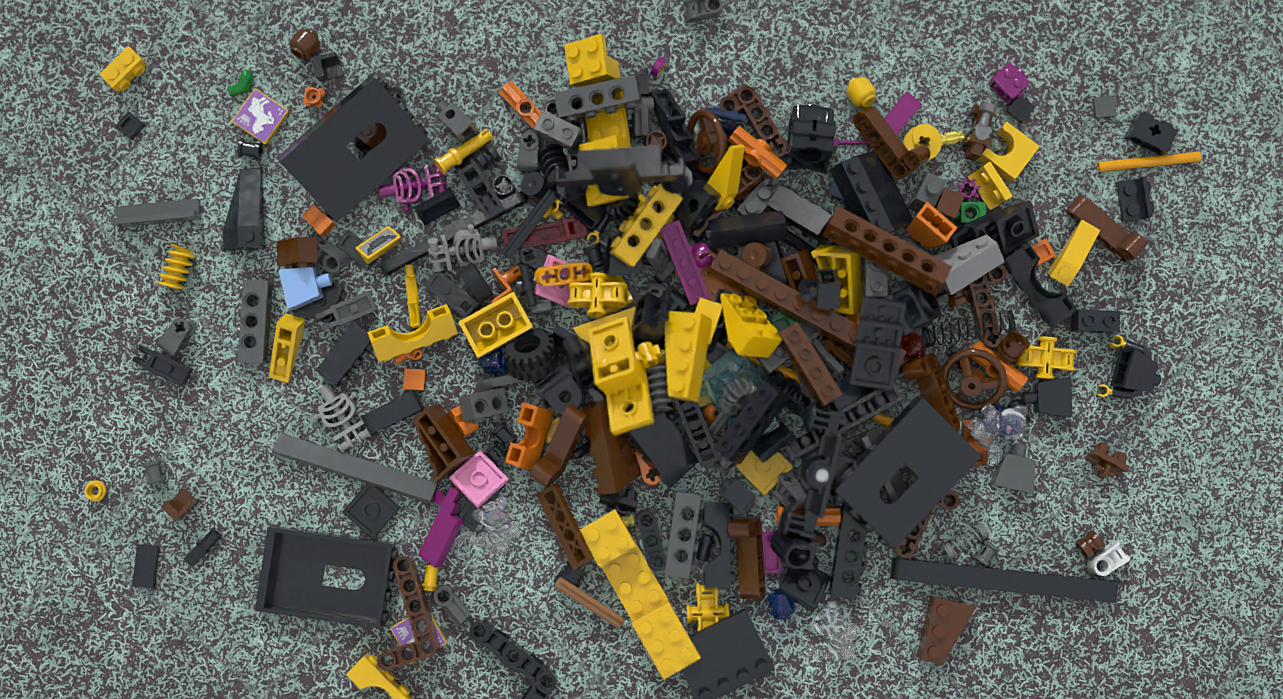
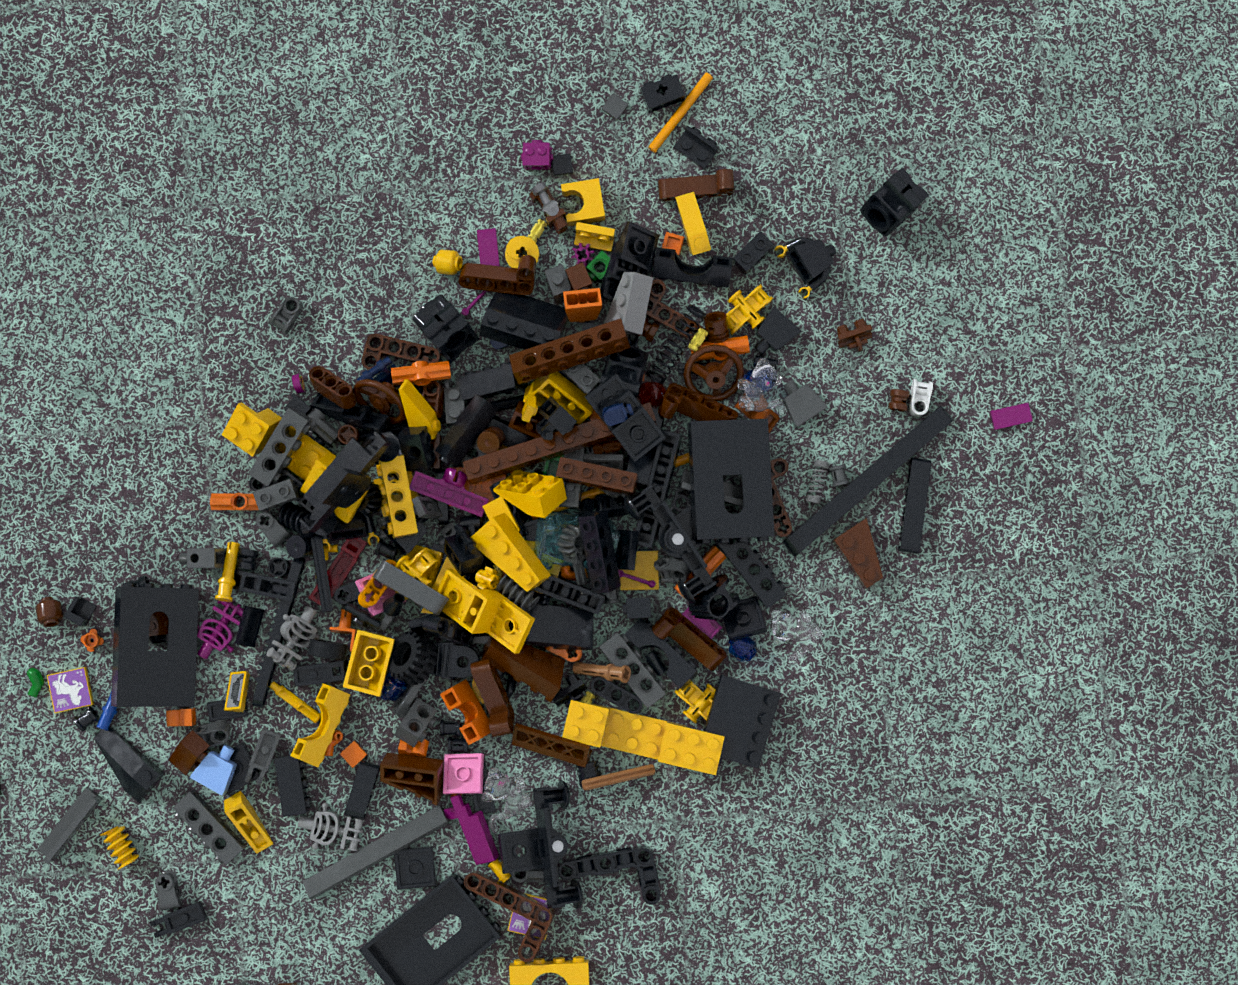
camera: 40 degrees left, 0 degrees up
none -> blue pin [96,694,118,731]
none -> reddish brown beam [309,366,357,409]
none -> dark grey beam [373,560,449,616]
none -> black cone [383,593,405,616]
none -> black piece [498,780,583,909]
none -> yellow plate [522,394,538,423]
none -> medium nougat pin [573,662,631,683]
none -> dark blue arm [602,403,634,426]
none -> magenta hinge [618,570,656,588]
none -> light yellow piece [688,328,708,352]
none -> black piece [860,168,929,237]
none -> black beam [898,457,931,554]
none -> magenta tile [990,403,1033,430]

